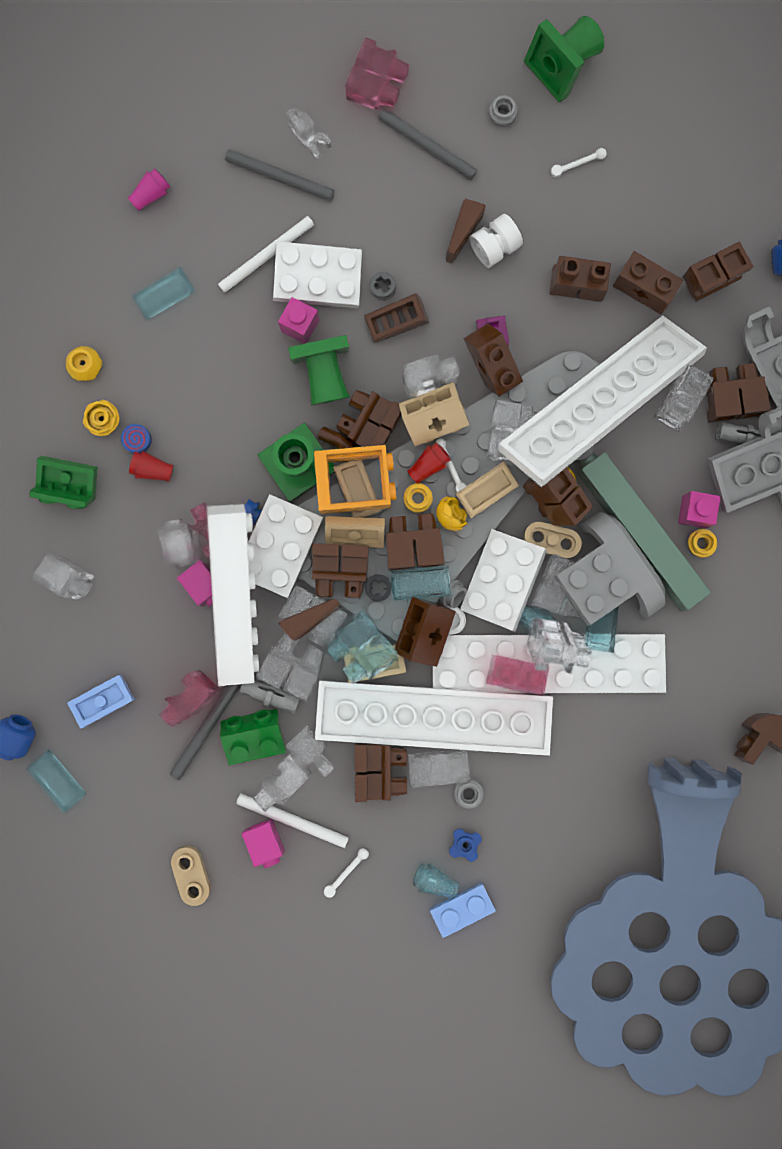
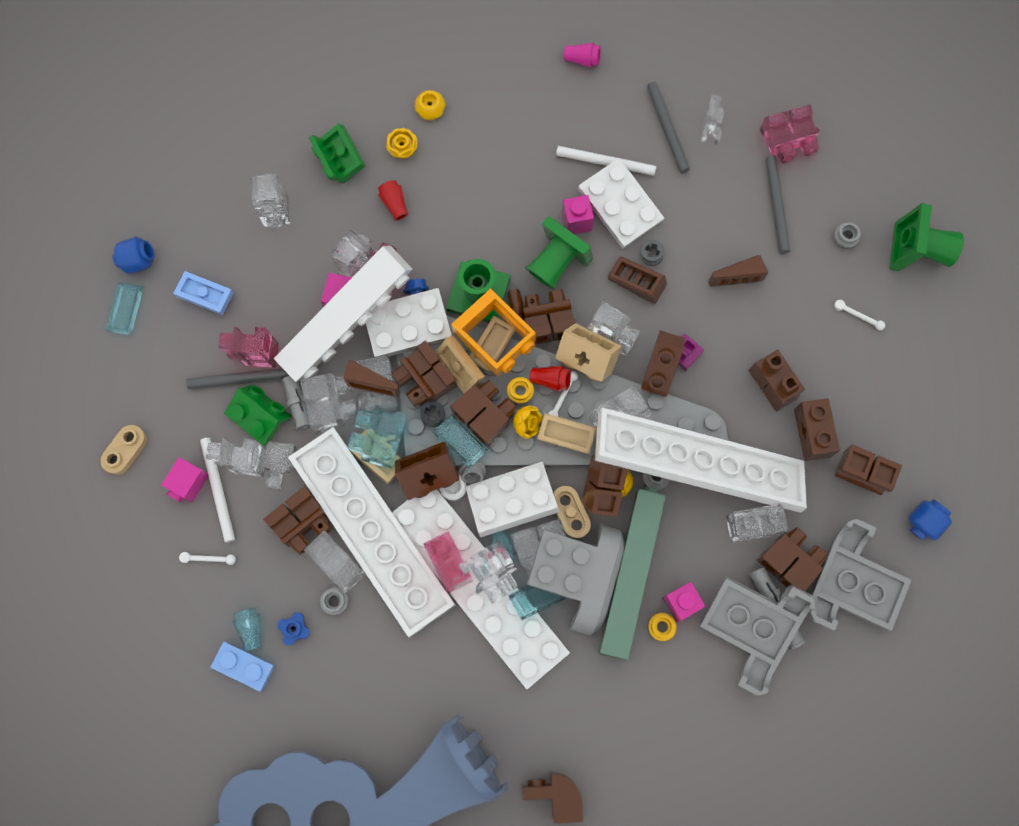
camera: 55 degrees right, 10 degrees down
blue tile [121,424,152,454] -> none
clear light blue tile [132,267,195,320] -> none
white wheel [469,213,523,268] -> none

